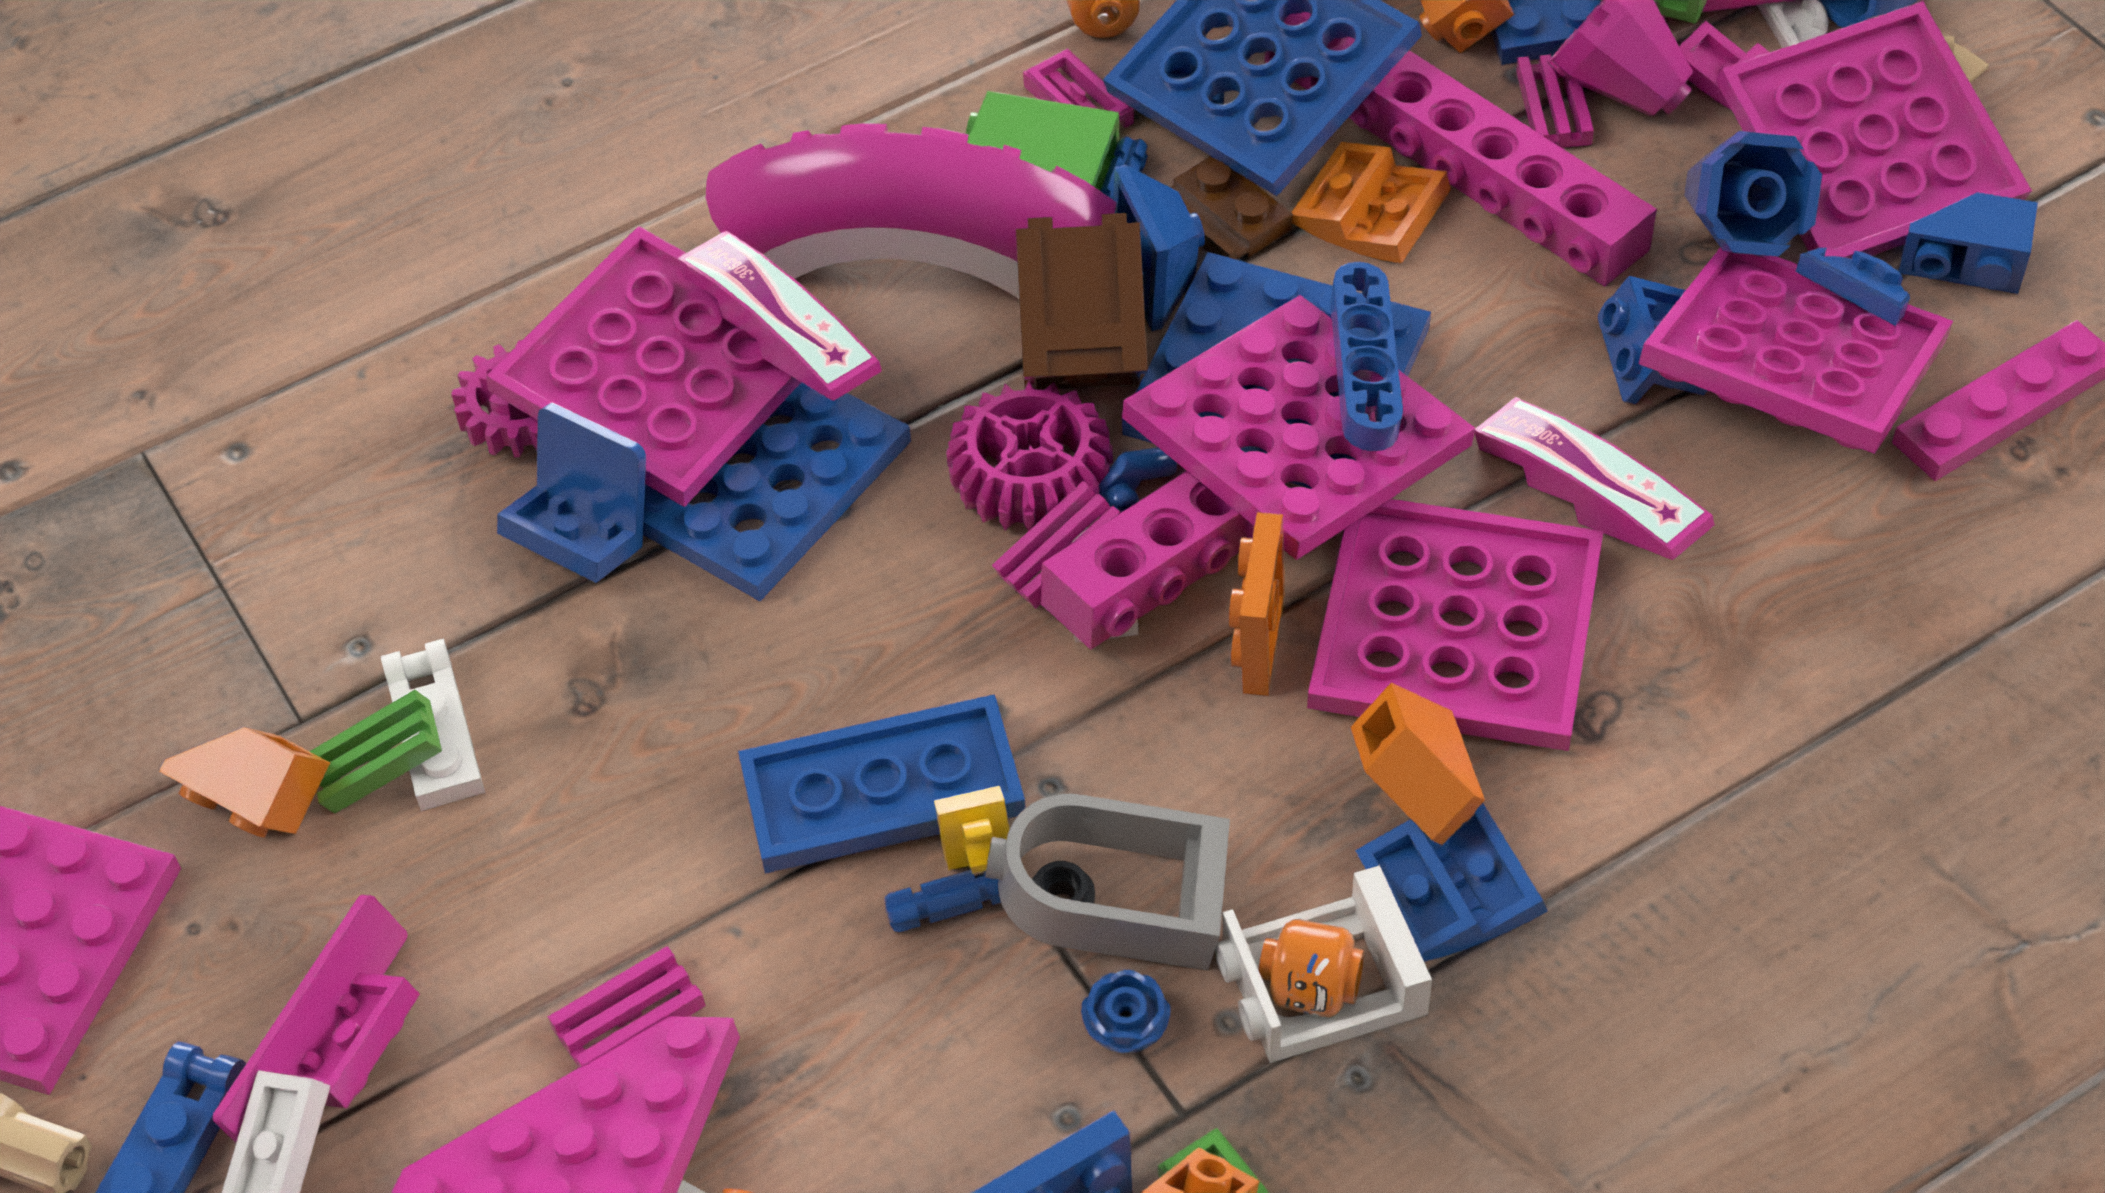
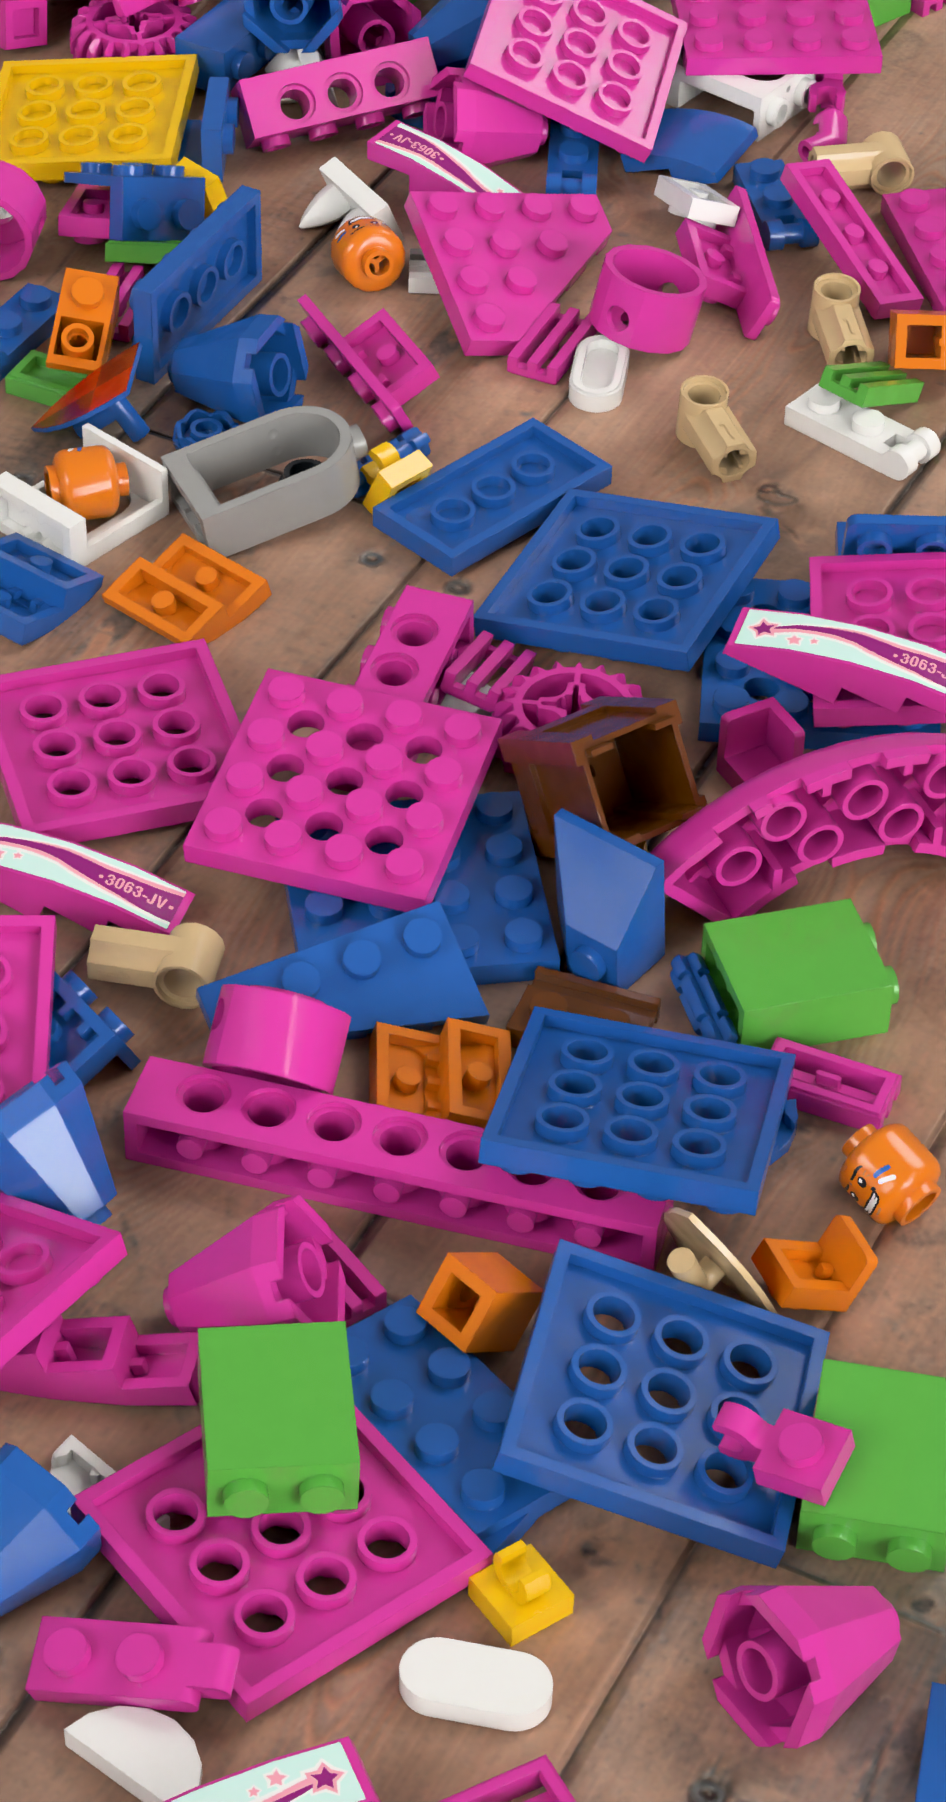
camera: 145 degrees right, 10 degrees down
orange plate [1229,512,1285,696] -> none
blue beam [1330,262,1403,451] -> none
orange slope [1350,682,1485,845] -> none
none -> shield [31,342,150,442]
none -> tan piece [87,923,225,1009]
none -> orange slope [102,533,272,643]
none -> blue cone [167,314,309,423]
none -> blue wing [196,900,490,1040]
none -> dark pink piece [202,984,351,1095]
none -> dark pink bracket [297,294,440,433]
none -> blue piece [474,488,780,672]
none -> white tile [568,335,630,413]
none -> dark pink piece [589,244,707,354]
none -> tan piece [675,375,757,483]
none -> dark pink panel [716,697,805,788]
none -> dark pink plate [780,159,924,320]
none -> tan piece [807,273,874,365]

